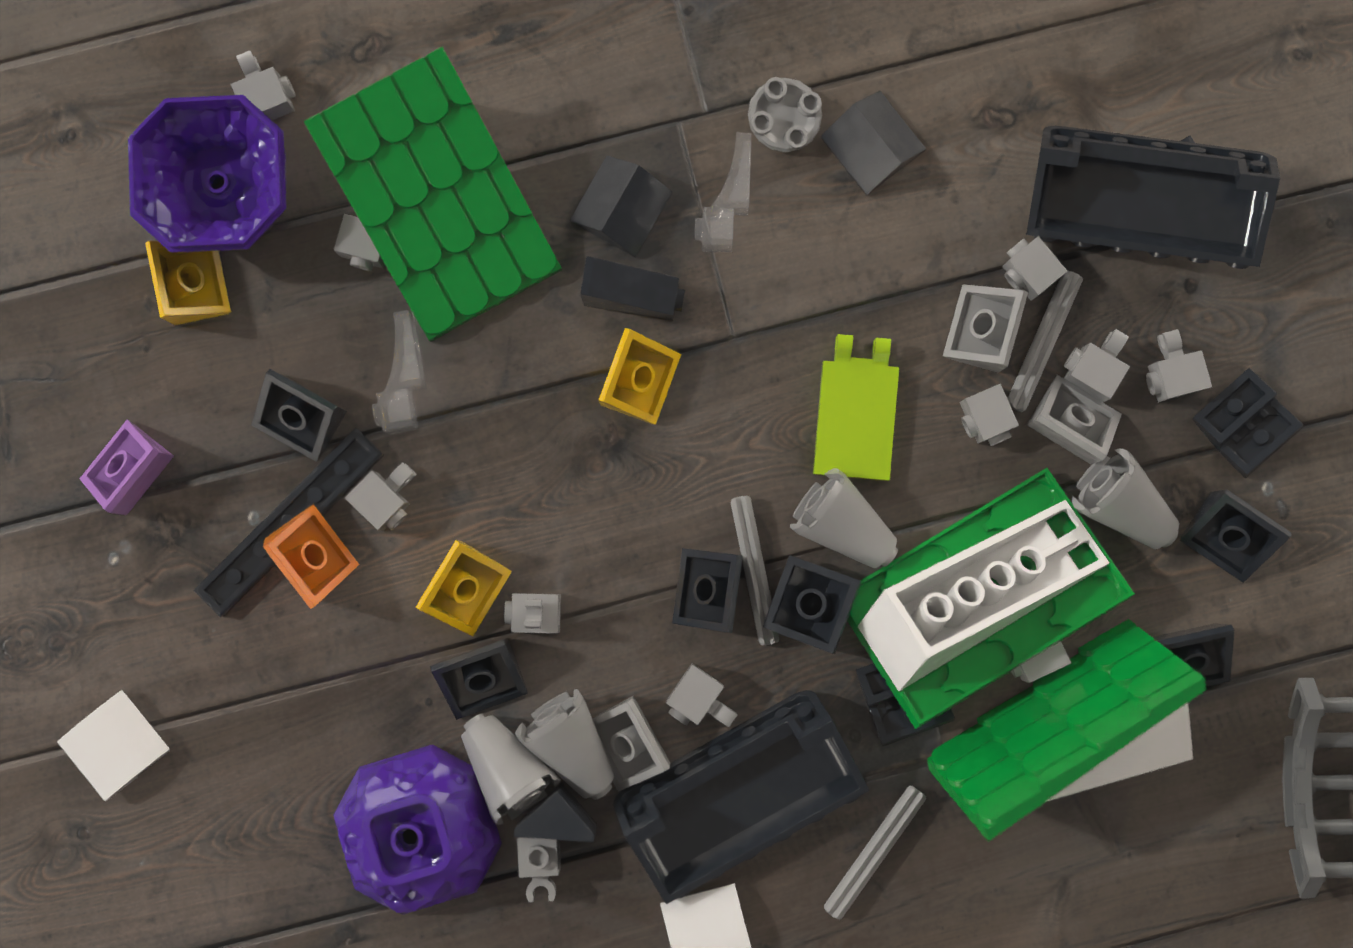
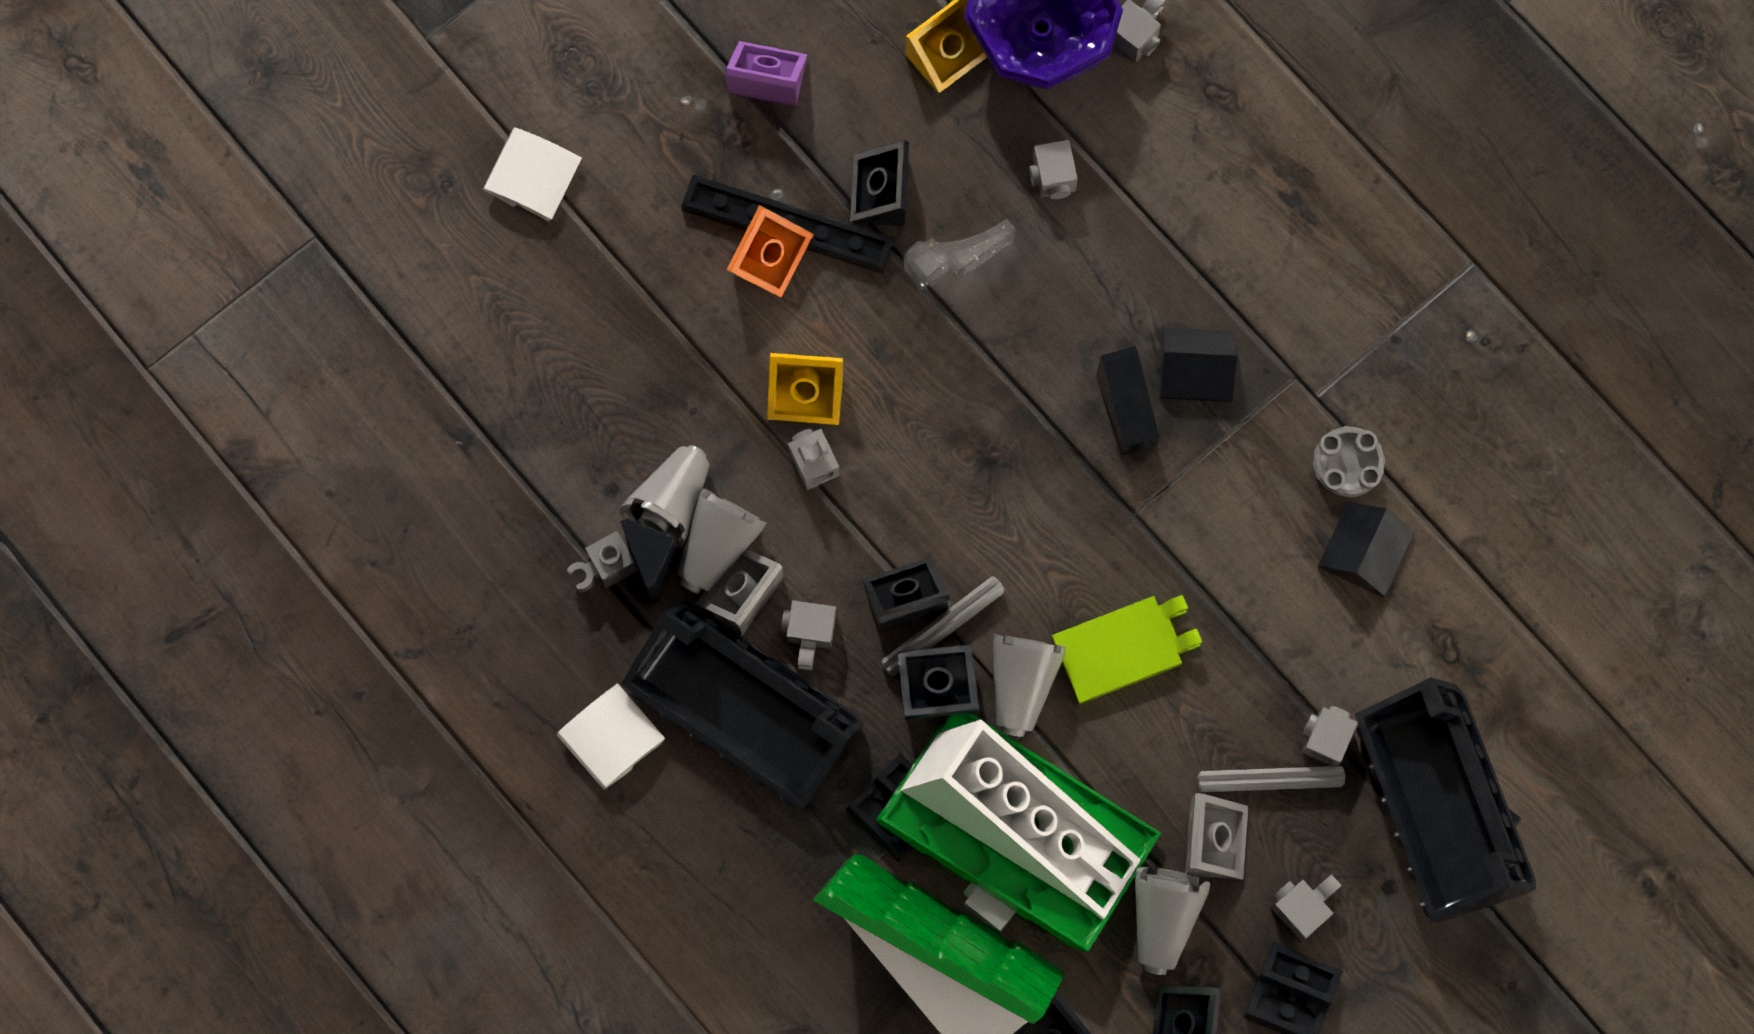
camera: 65 degrees right, 10 degrees down
green piece [303,46,562,342] -> none
dark purple rock [333,744,502,915] -> none
light grey brick [345,462,417,531] -> none
black slope [430,638,528,720] -> none
yellow slope [599,328,681,425] -> none
clear slope [695,132,751,252] -> none
light grey axle [824,786,926,920] -> none
light grey slope [943,284,1028,373] -> none
light grey brick [959,384,1019,446] -> none
light grey brick [1064,329,1130,402] -> none

